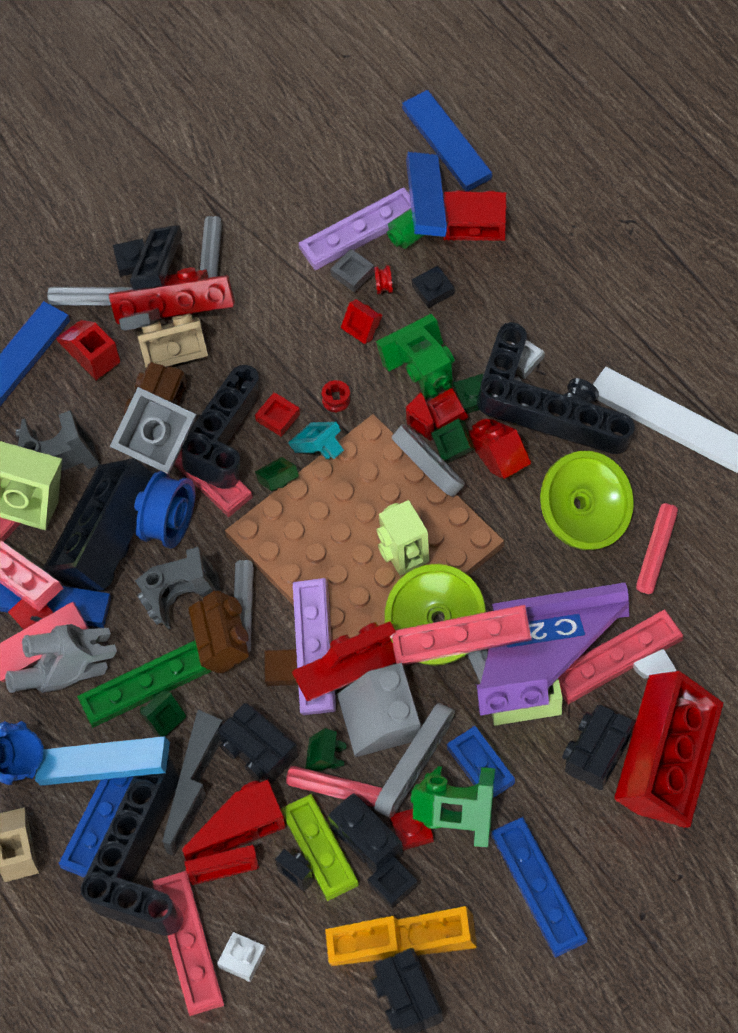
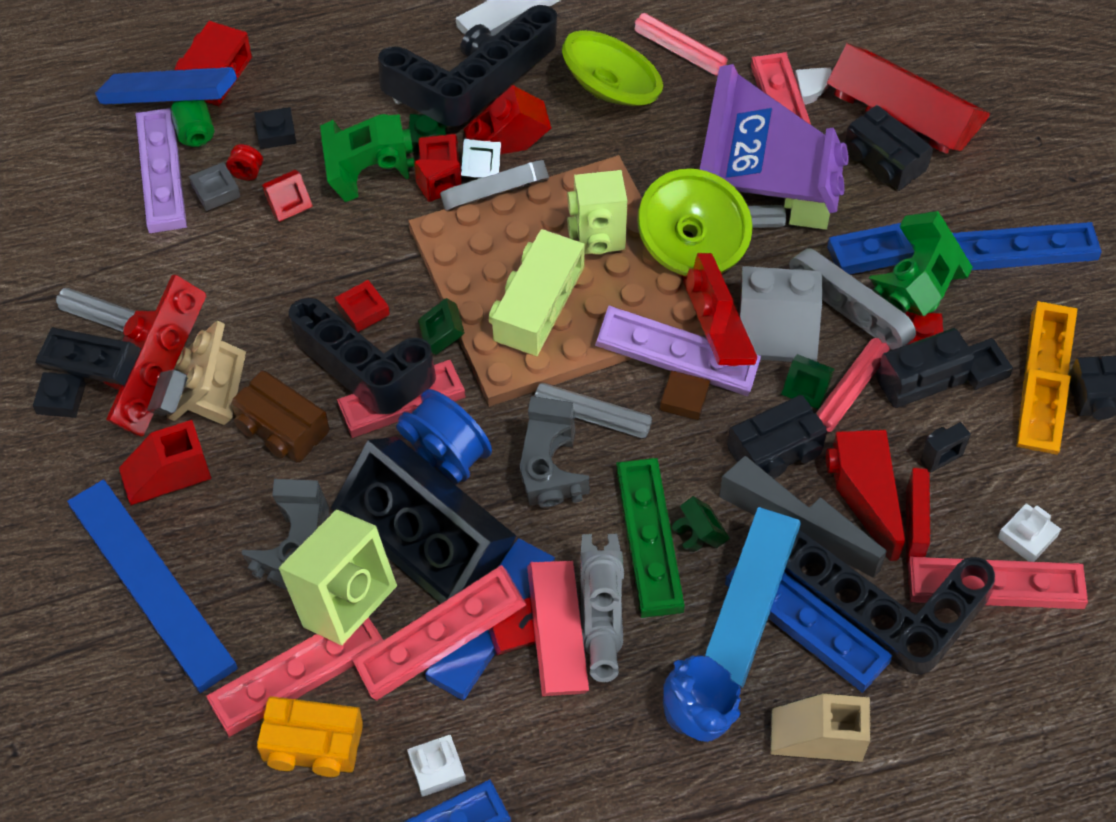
camera: 75 degrees left, 5 degrees down
light grey axle [47,287,133,306] -> none
light grey slope [110,387,197,474] -> none
reddish brown brick [188,590,249,674] -> none
lime tile [280,794,359,902] -> none
teal plate [288,422,344,459] -> none
red bush [321,380,350,412] -> none
coral tile [392,605,532,666] -> none
blue tile [402,90,492,192] -> none
none -> yellowish green brick [489,229,585,356]

